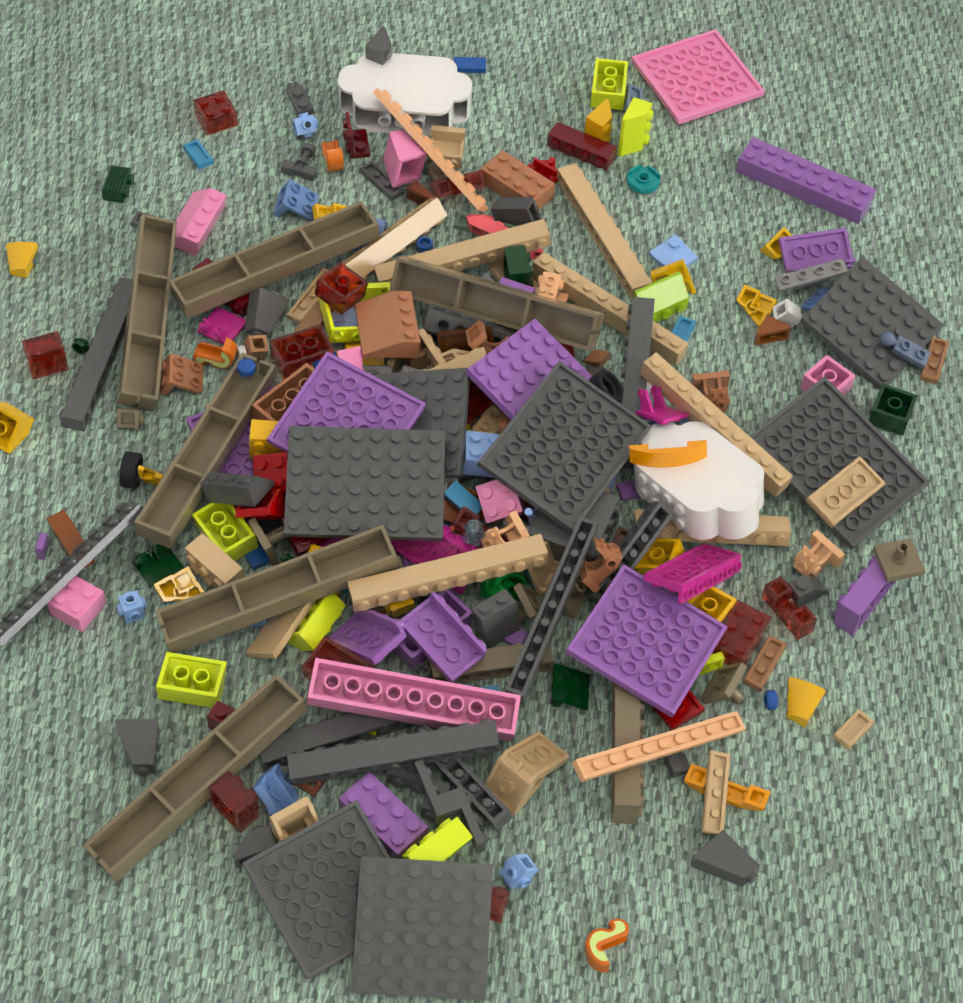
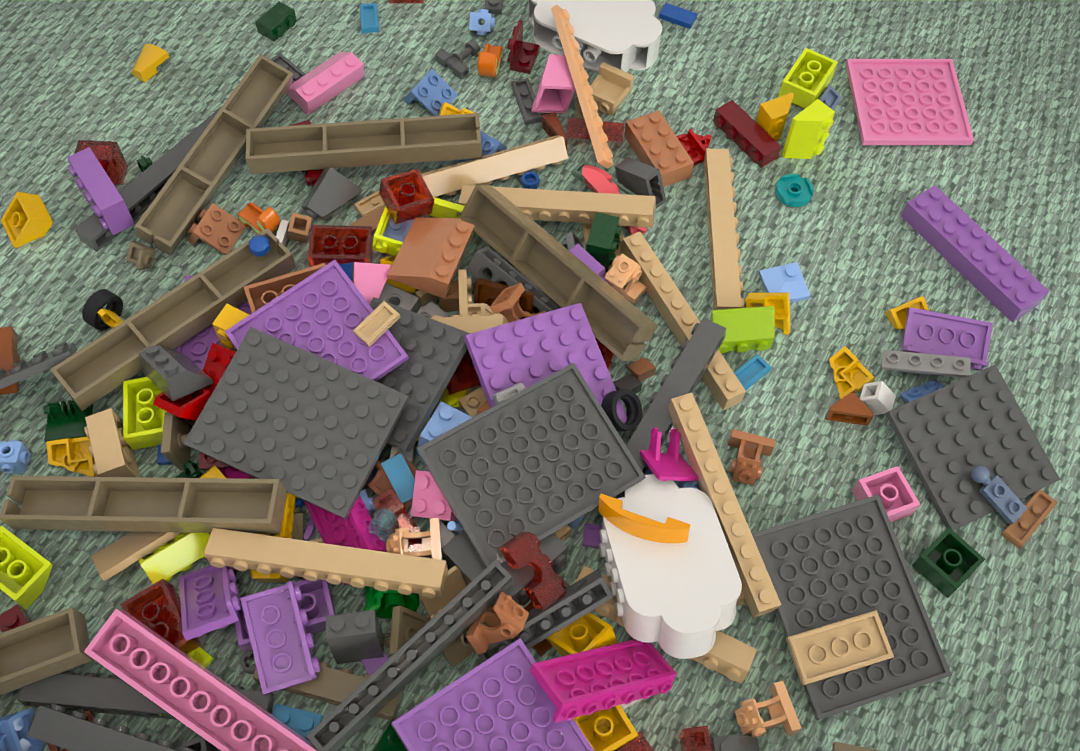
camera: 25 degrees right, 5 degrees up
dark pink plate [197,306,246,345] -> none
none -> medium lavender brick [67,147,135,235]
none -> tan tile [353,301,400,347]
none -> light grey piece [492,382,525,405]
none -> clear red arch [499,532,567,610]

